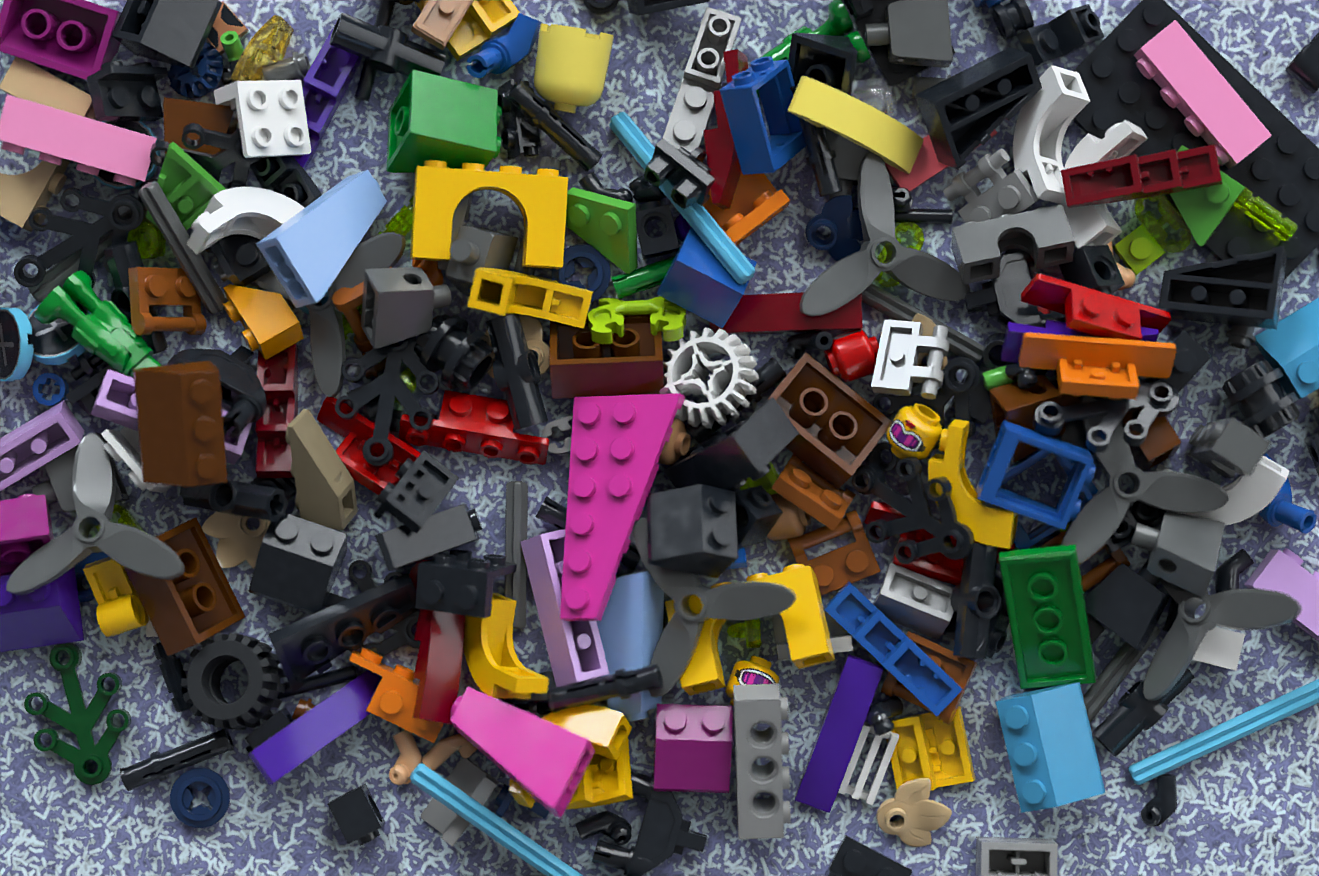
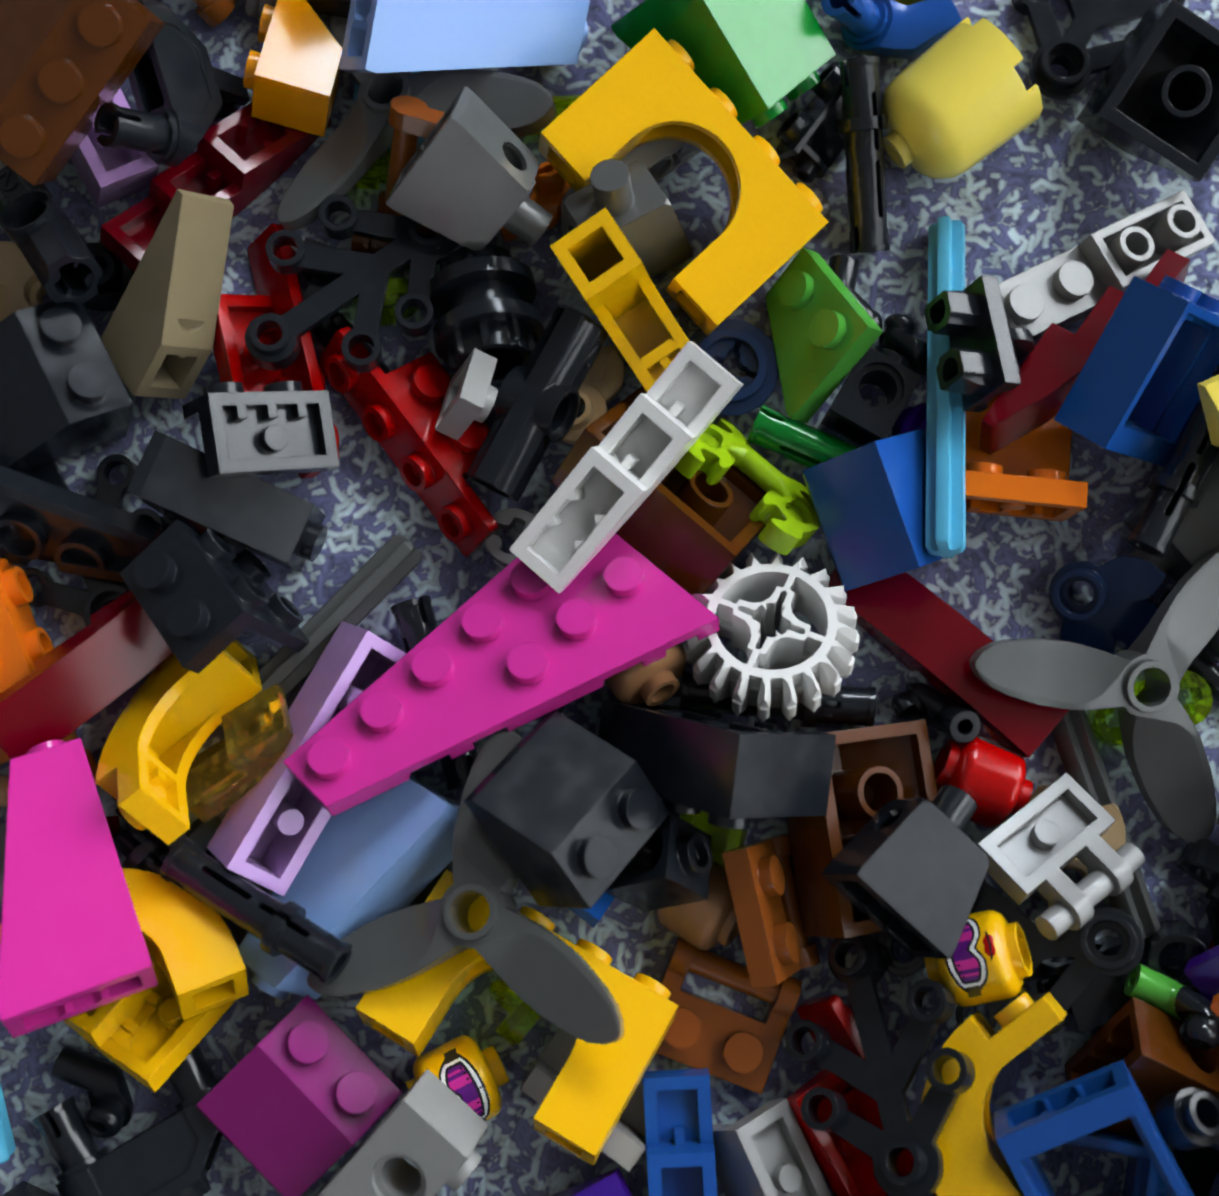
camera: 35 degrees right, 5 degrees down
none -> clear yellow slope [186,683,293,823]
none -> light grey plate [435,348,498,441]
none -> white slope [509,341,744,593]
none -> black torso [821,785,989,959]

